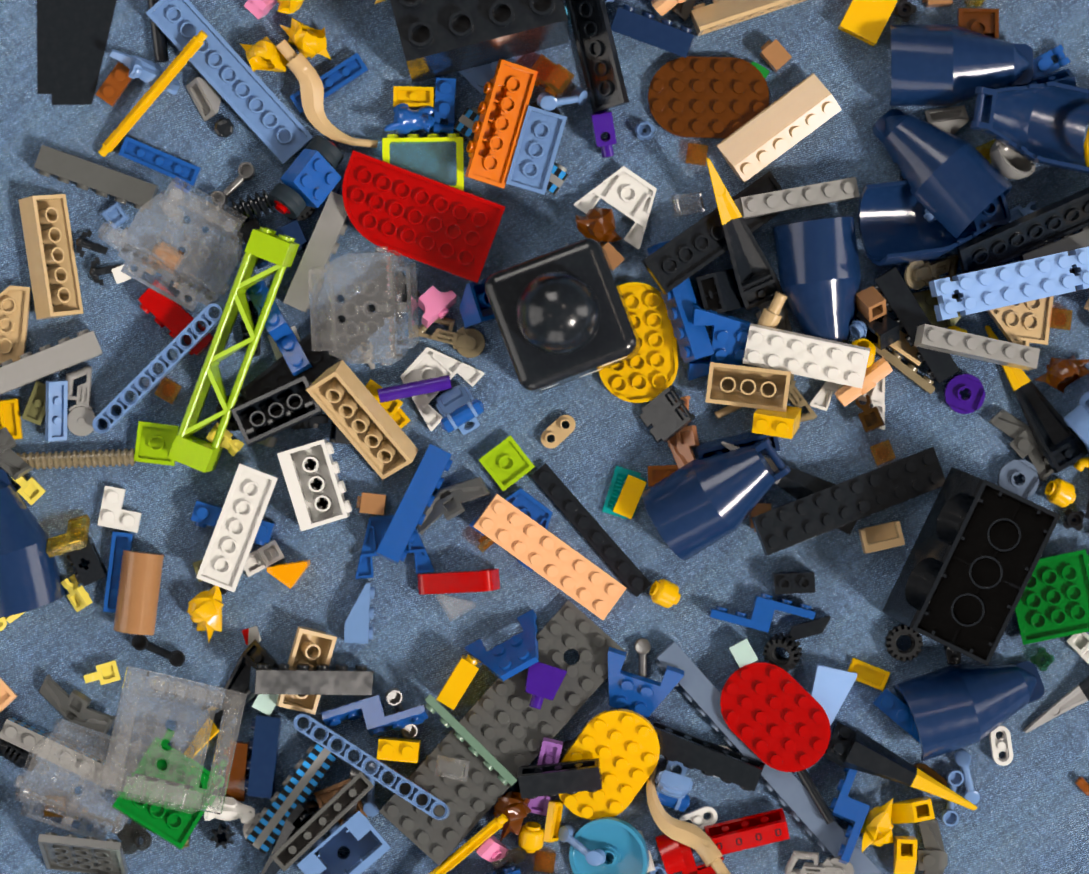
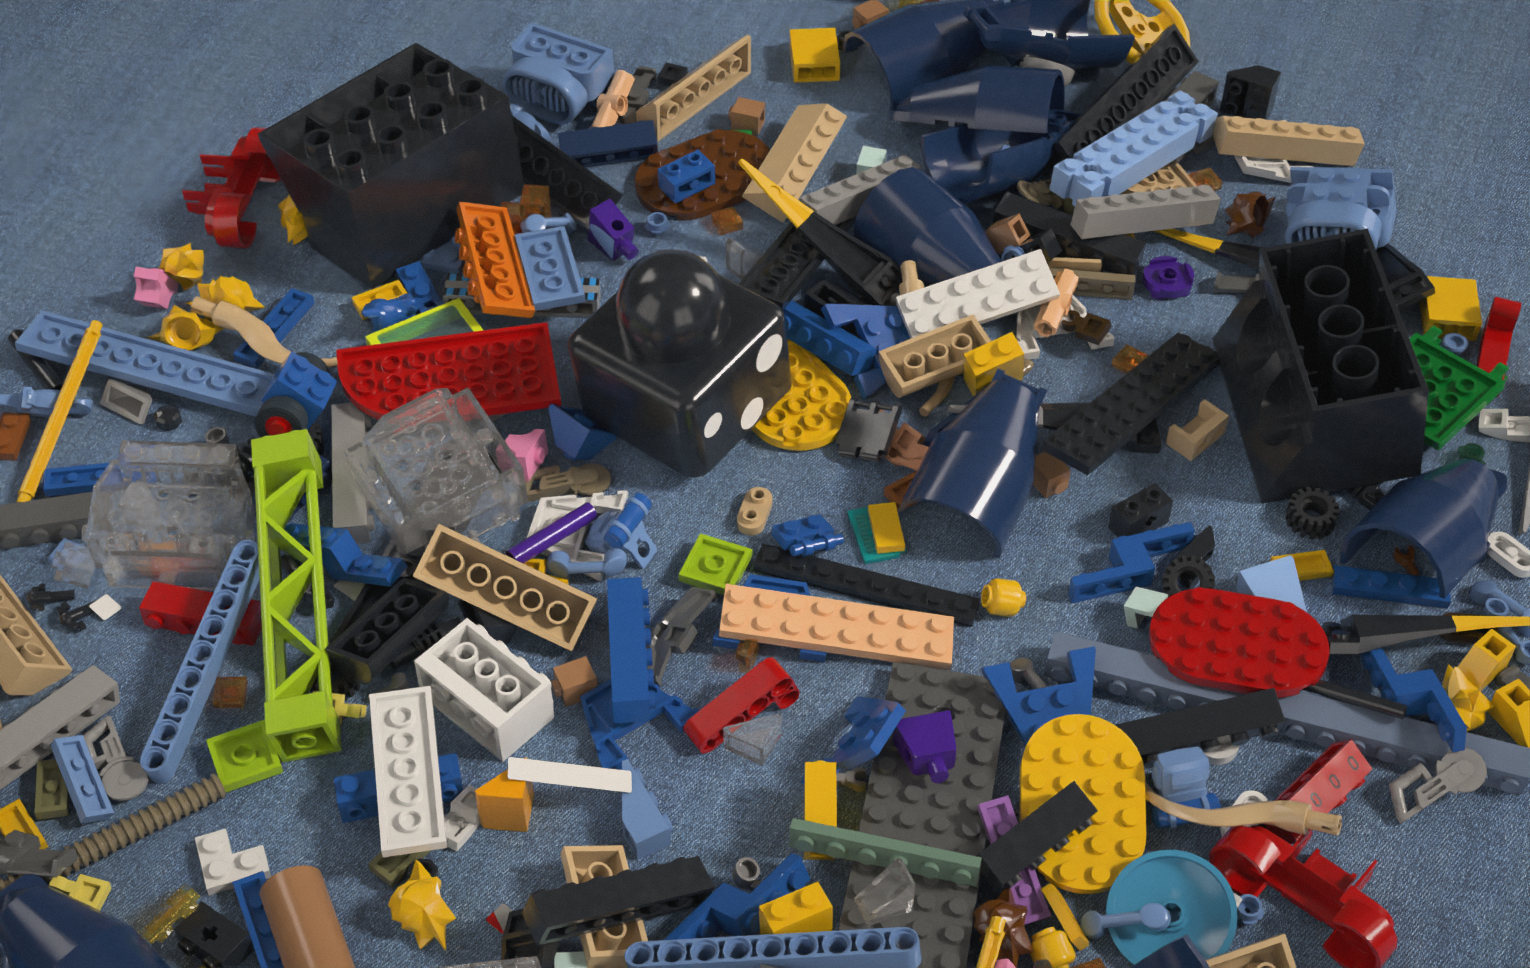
camera: 35 degrees left, 40 degrees down
none -> white sticker [508,757,632,793]
none -> medium blue bar [547,548,627,578]
none -> blue brick [658,150,715,203]
none -> blue plate [771,514,844,557]
none -> light aqua brick [856,146,887,174]

